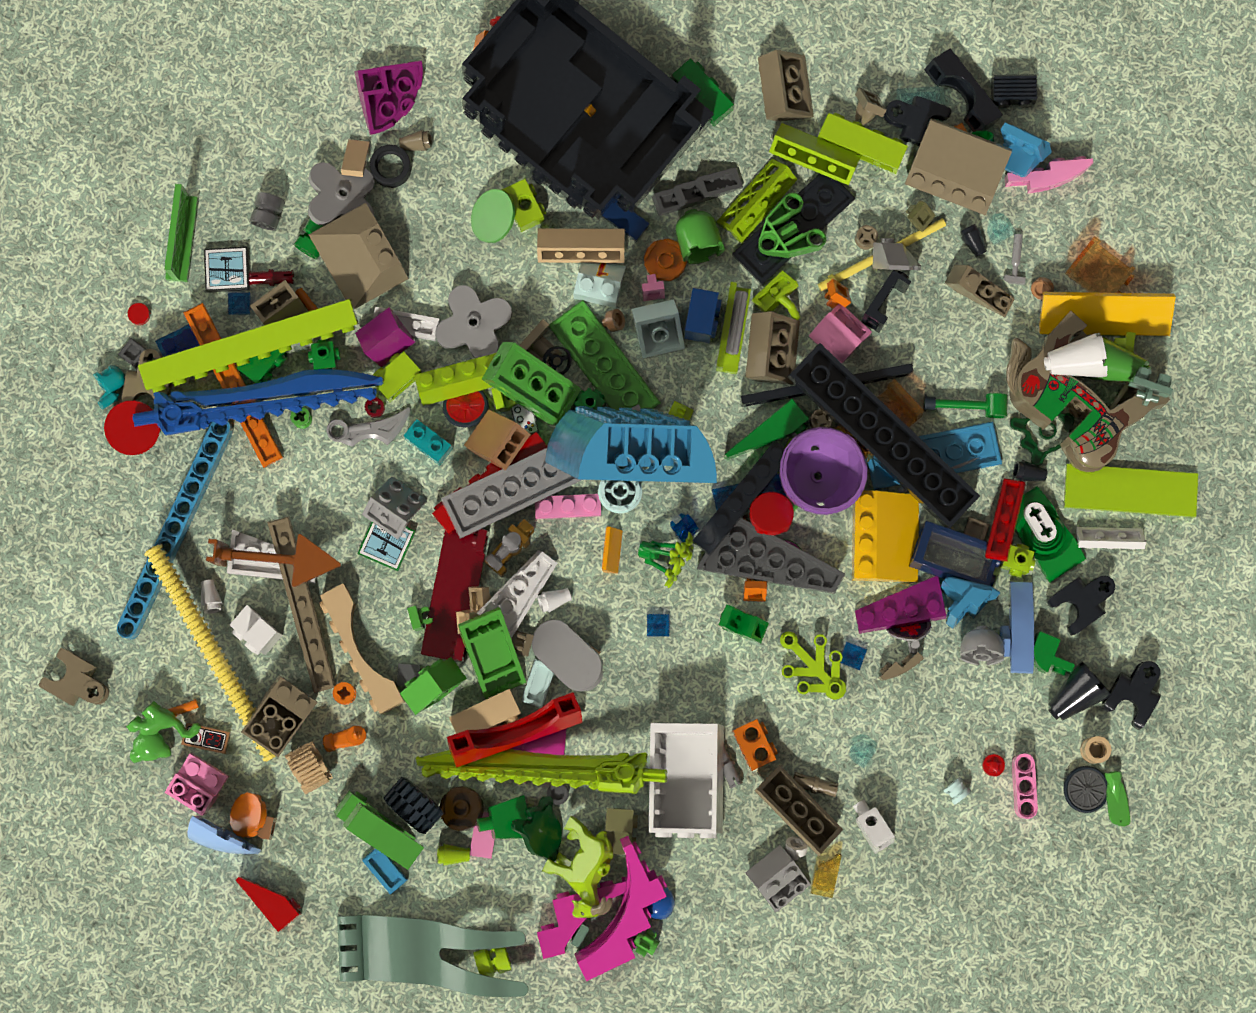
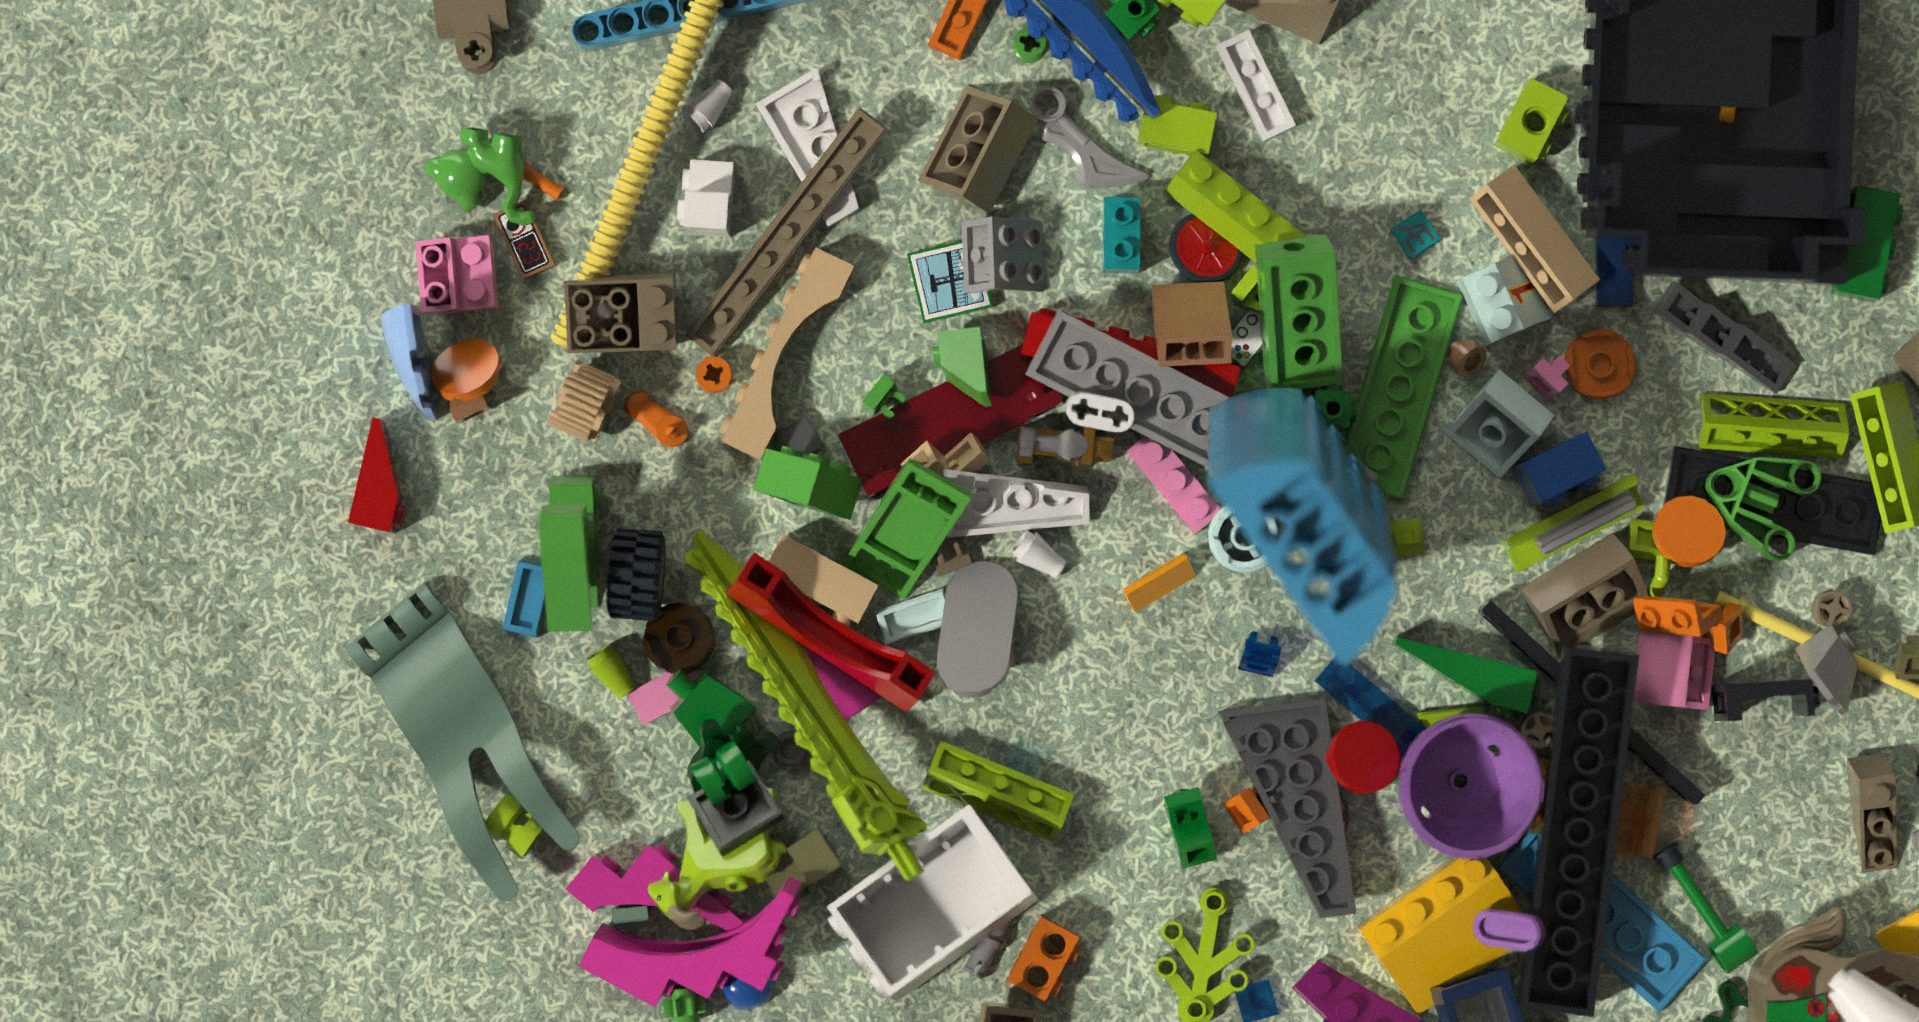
camera: 50 degrees right, 5 degrees up
dark orange piece [206,534,341,587] -> none
magenta slope [355,307,416,367] -> none
dark red bush [364,397,385,418] -> none
light grey plant [435,285,512,358] -> none
bright green piece [471,189,515,243] -> none
dark tan piece [519,319,572,375] -> none
plant [638,532,694,588] -> none
tile [647,614,669,637] -> none
bright green cylinder [675,209,725,264] -> none
black plate [692,441,785,556] -> none
none -> pearl dark grey tile [687,760,785,857]
none -> green wheel [689,740,757,807]
none -> dark tan slope [918,86,1038,214]
none -> lime fence [921,740,1075,842]
none -> bright green slope [933,326,992,407]
none -> clear light blue tile [1002,745,1043,778]
none -> white beam [1065,392,1134,432]
none -> teal tile [1390,209,1440,260]
none -> medium lavender tile [1473,908,1545,951]
none -> orange bracket [1633,595,1723,637]
none -> orange tile [1652,496,1726,567]

